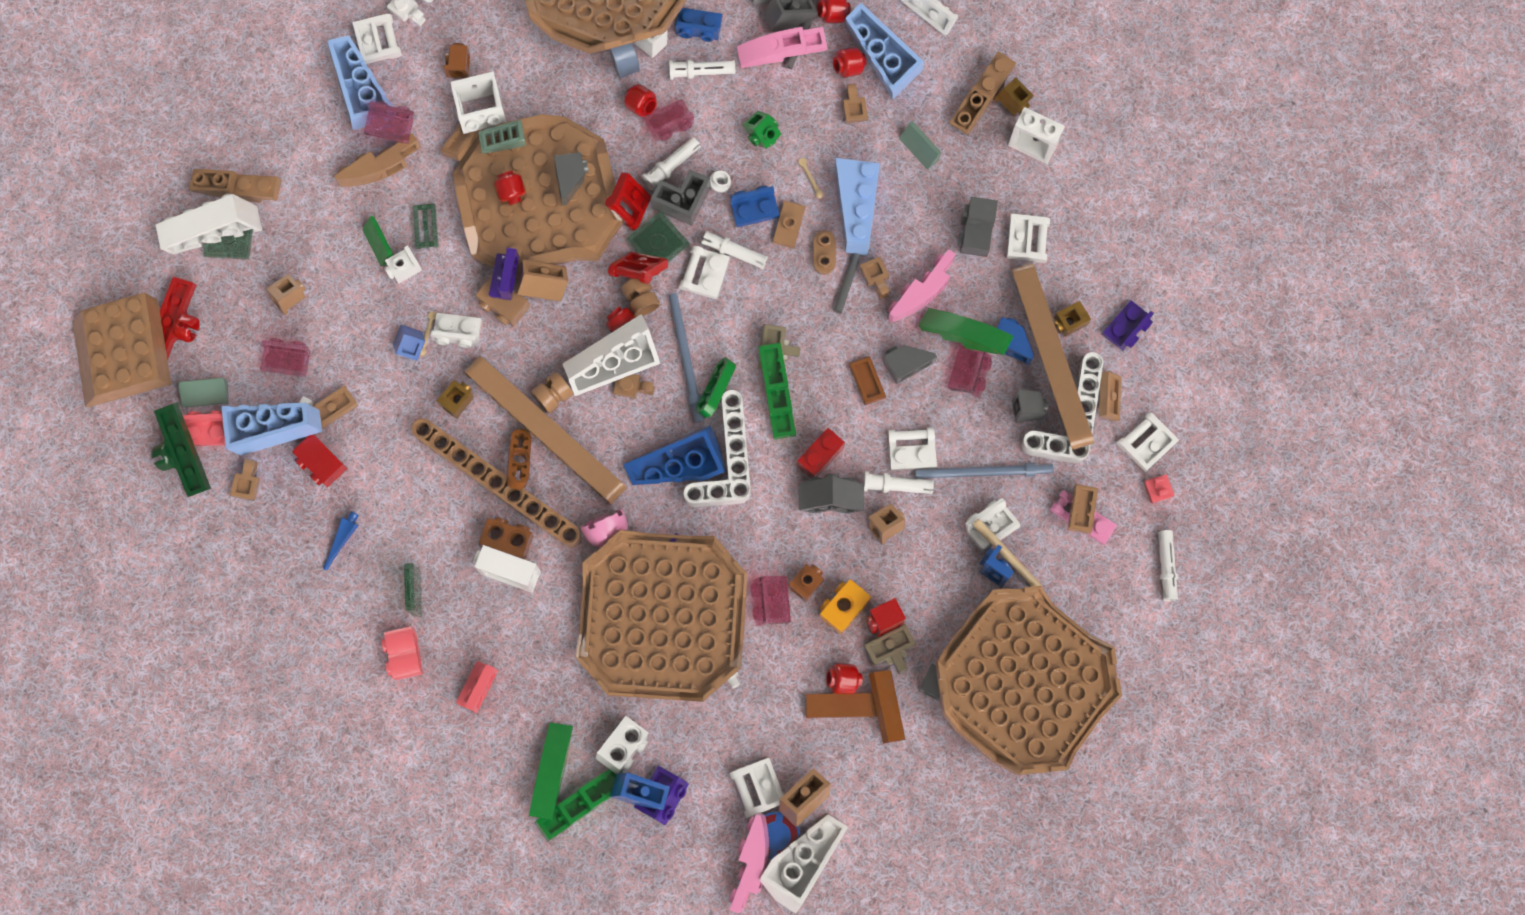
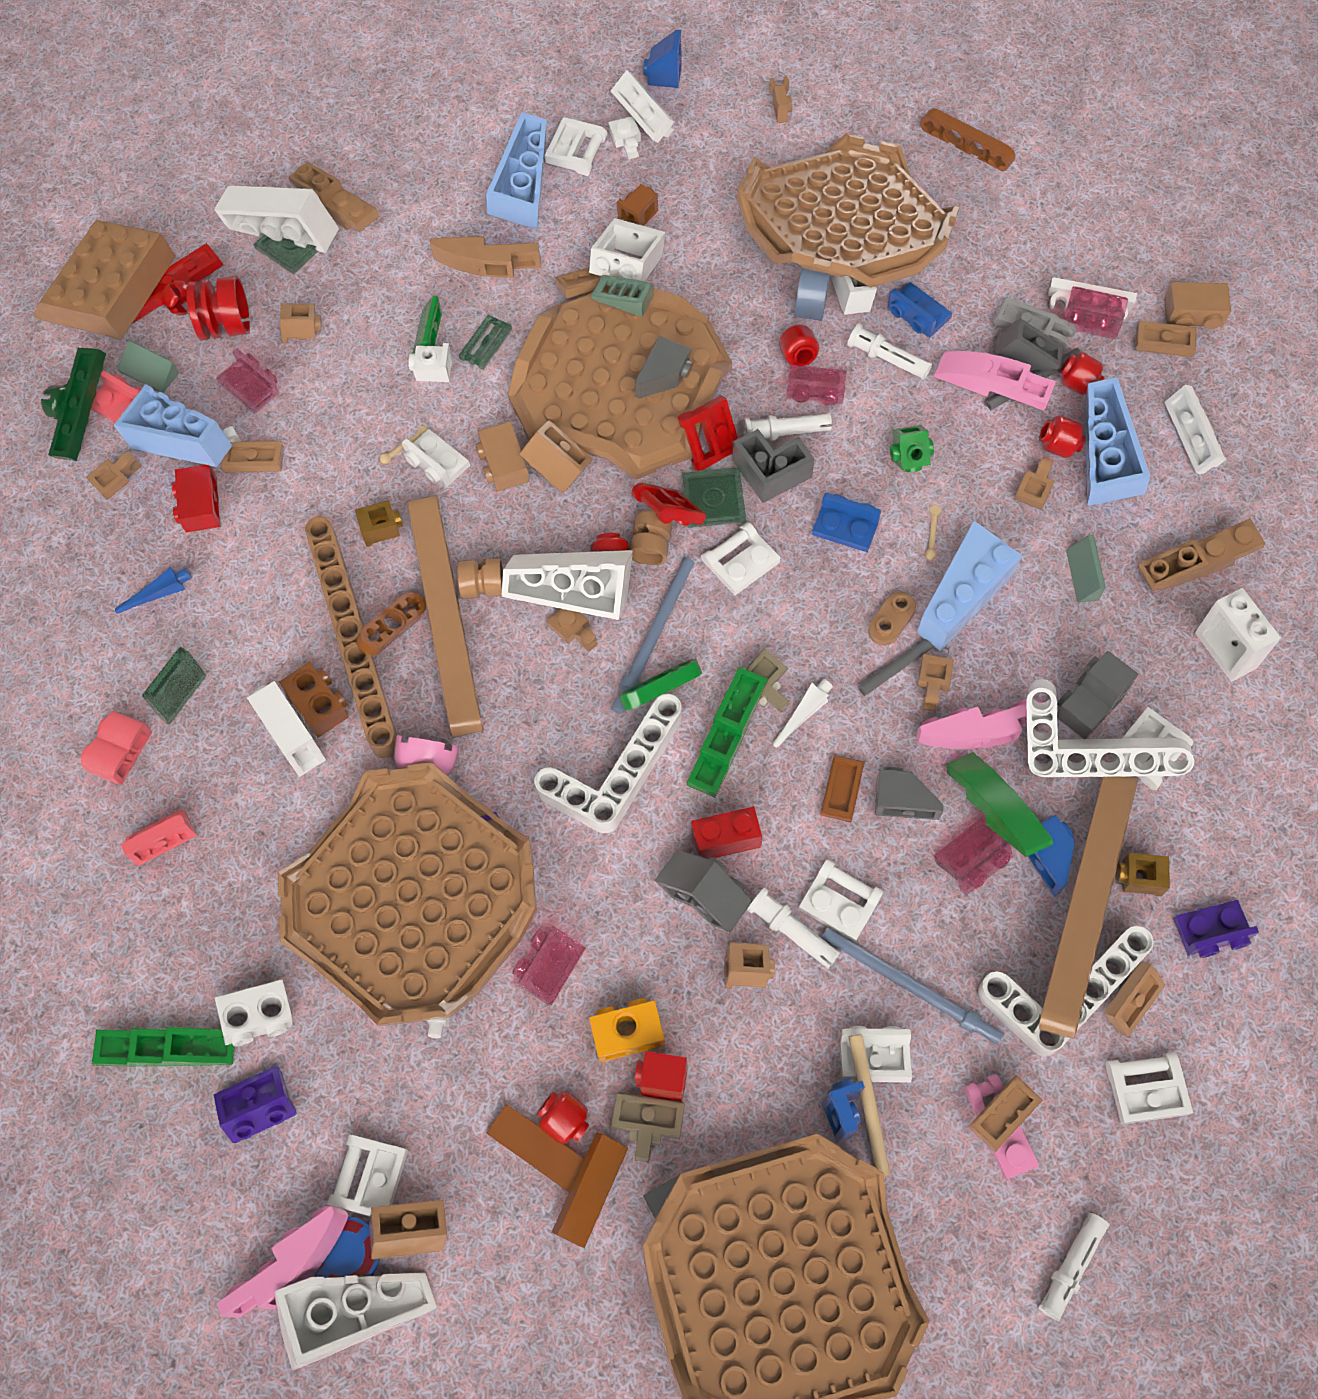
camera: 40 degrees right, 10 degrees down
clear pink bracket [364,101,414,144] -> none
panel [393,325,425,361] -> none
dark purple bracket [489,248,519,300] -> none
red head [493,170,526,206] -> none
green slope [529,722,573,820] -> none
blue slope [610,772,670,810] -> none
blue wedge [623,425,725,485] -> none
white pin [702,231,768,270] -> none
white plate [710,171,731,193] -> none
medium nougat plate [773,201,806,249] -> none
dark orange brick [788,564,824,602] -> none
pearl gold brick [994,77,1034,116] -> none
dark grey slope [1012,389,1048,423] -> none
coral tile [1144,474,1174,504] -> none
none -> red wheel [187,276,250,341]
none -> white piece [773,679,833,748]
none -> white beam [1027,679,1194,777]

